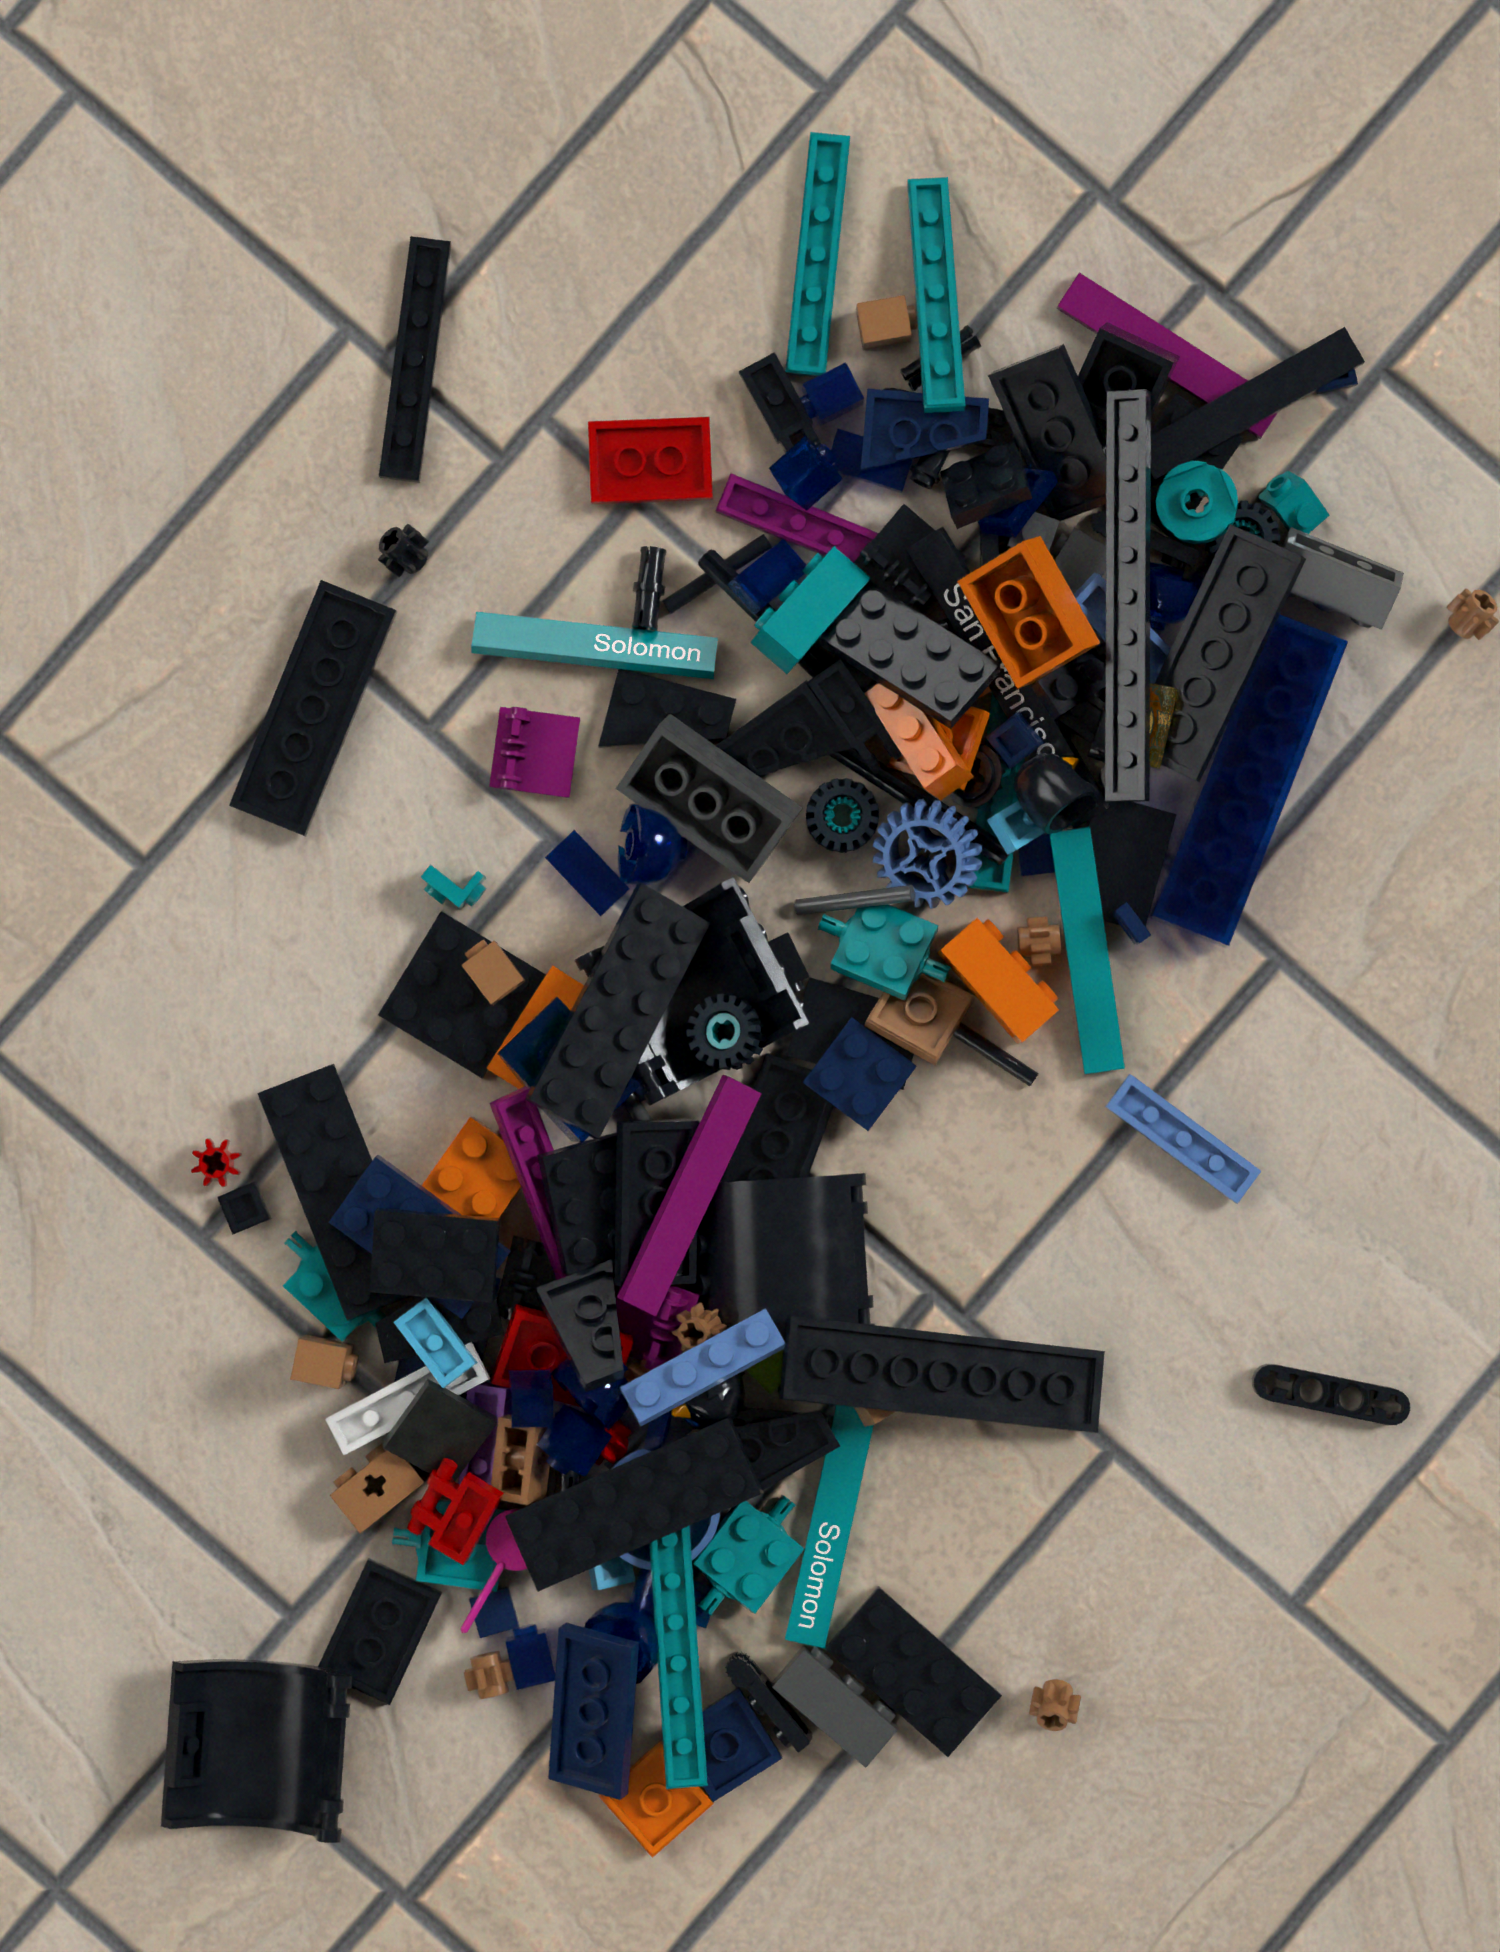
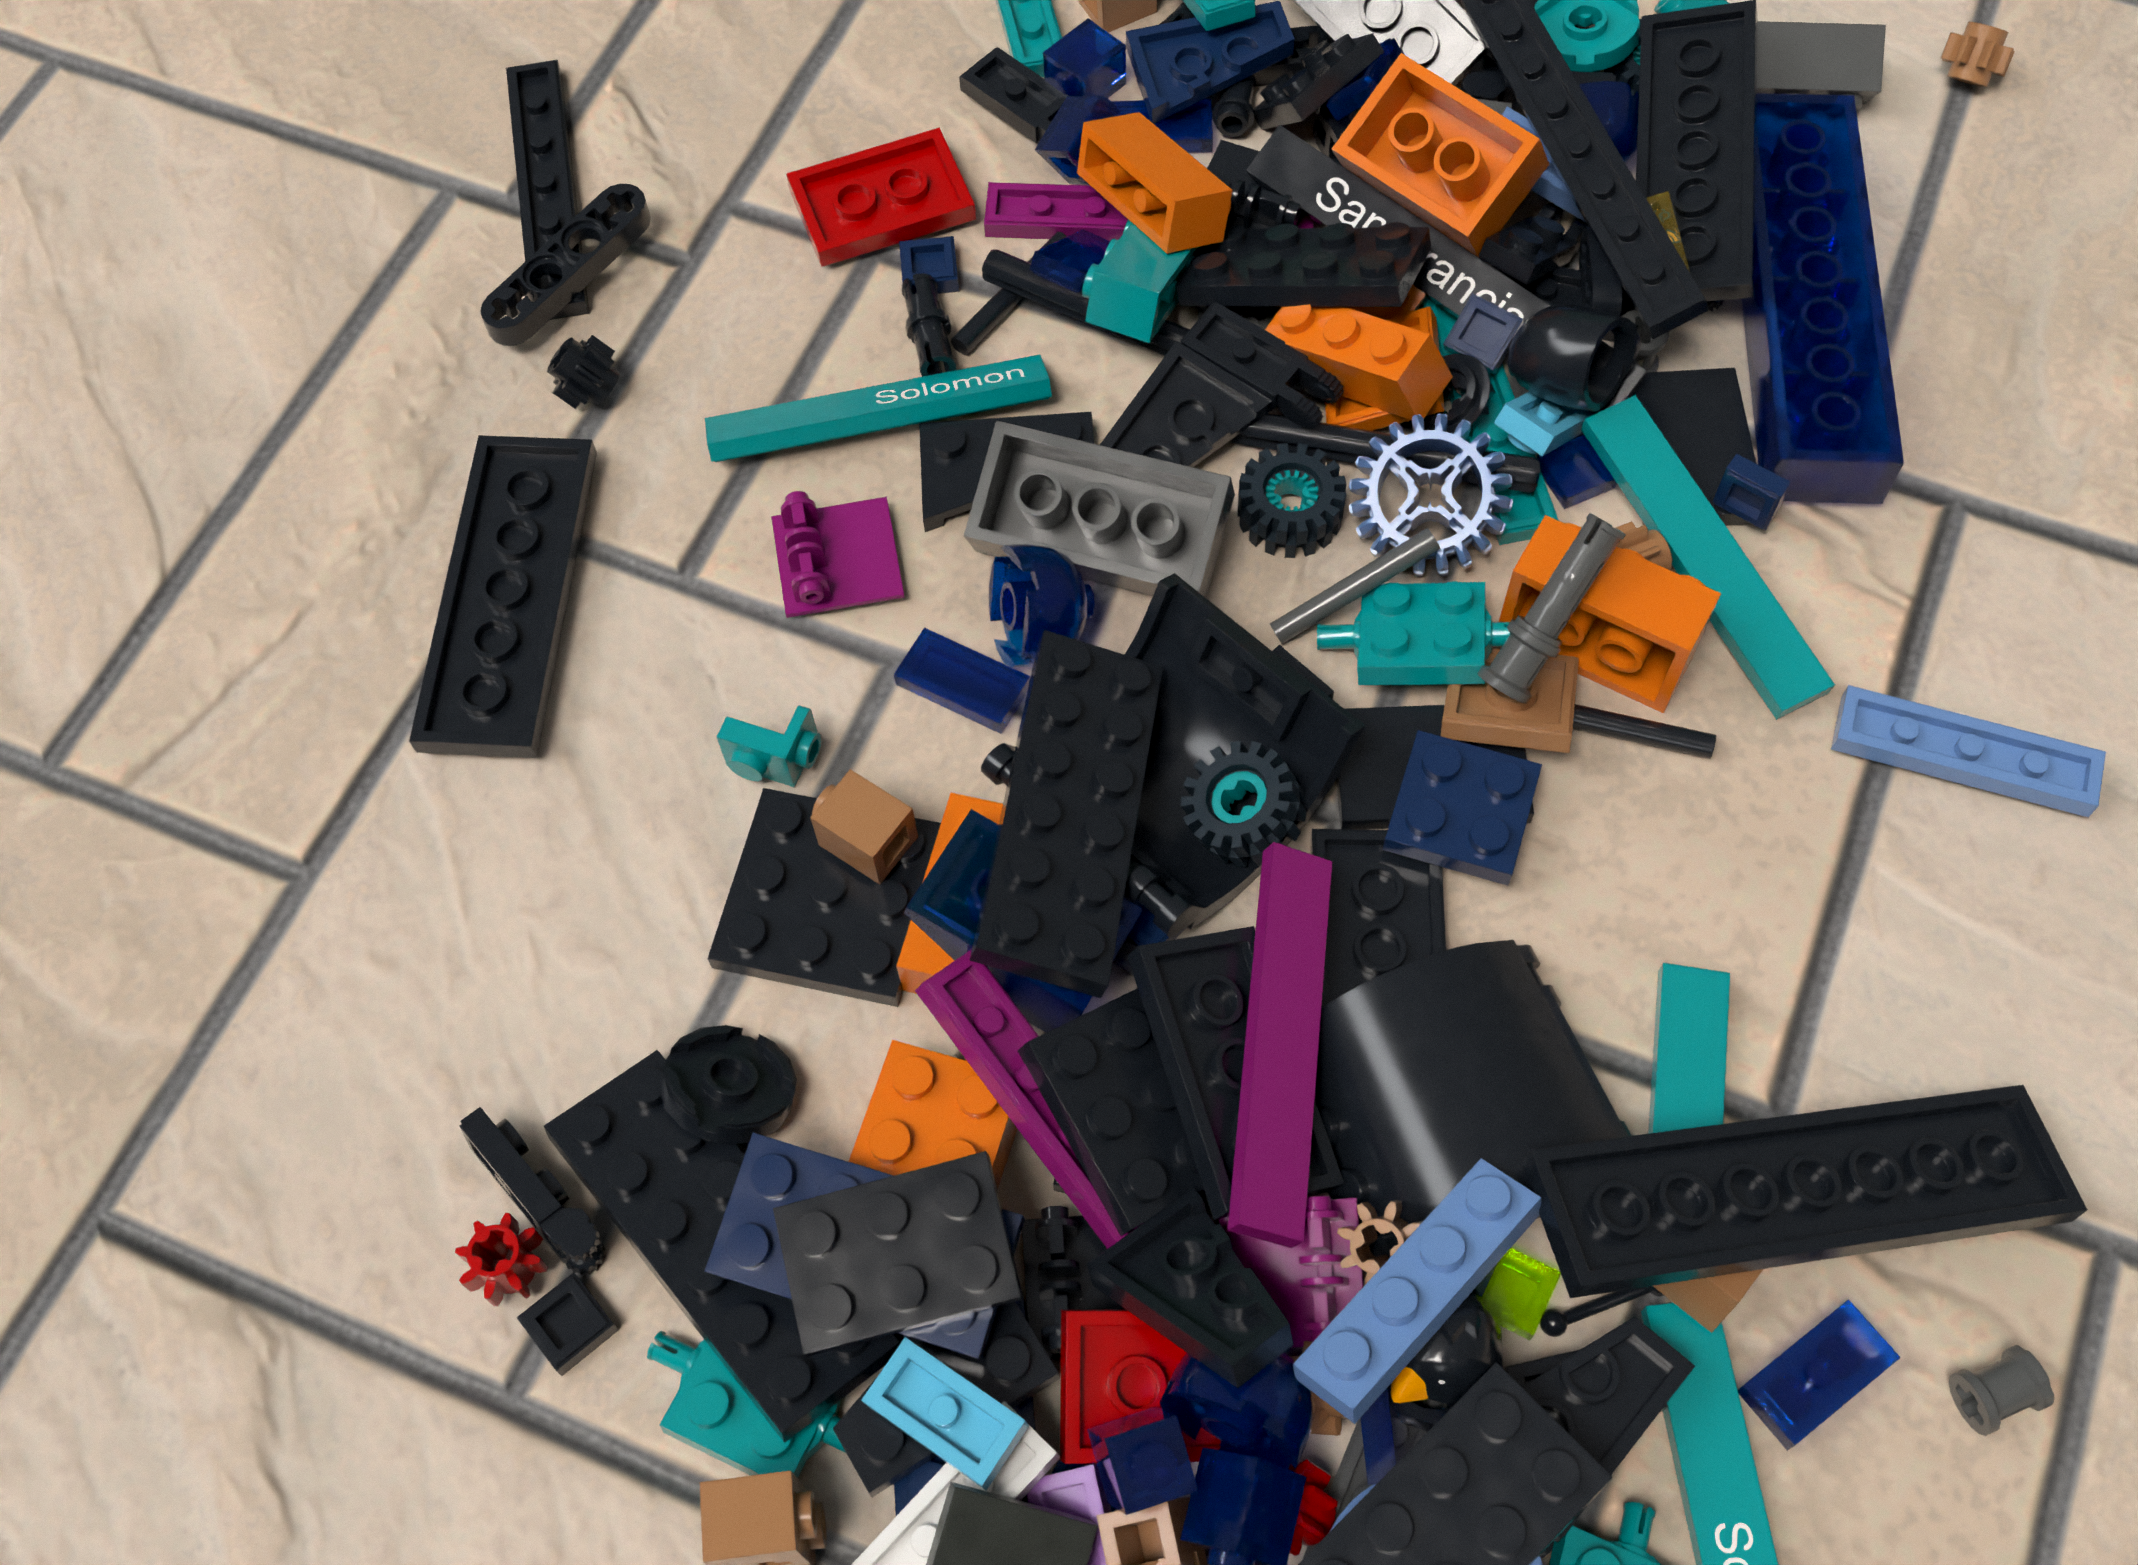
camera: 15 degrees left, 25 degrees down
none -> black hinge [459,1107,605,1276]
none -> black beam [480,183,651,346]
none -> black tile [659,1025,797,1145]
none -> dark blue tile [899,236,959,294]
none -> orange brick [1077,112,1232,254]
none -> dark grey pin [1478,513,1626,704]
none -> teal tile [1648,963,1730,1134]
none -> clear blue plate [1738,1299,1901,1451]
none -> dark grey bush [1949,1345,2054,1436]

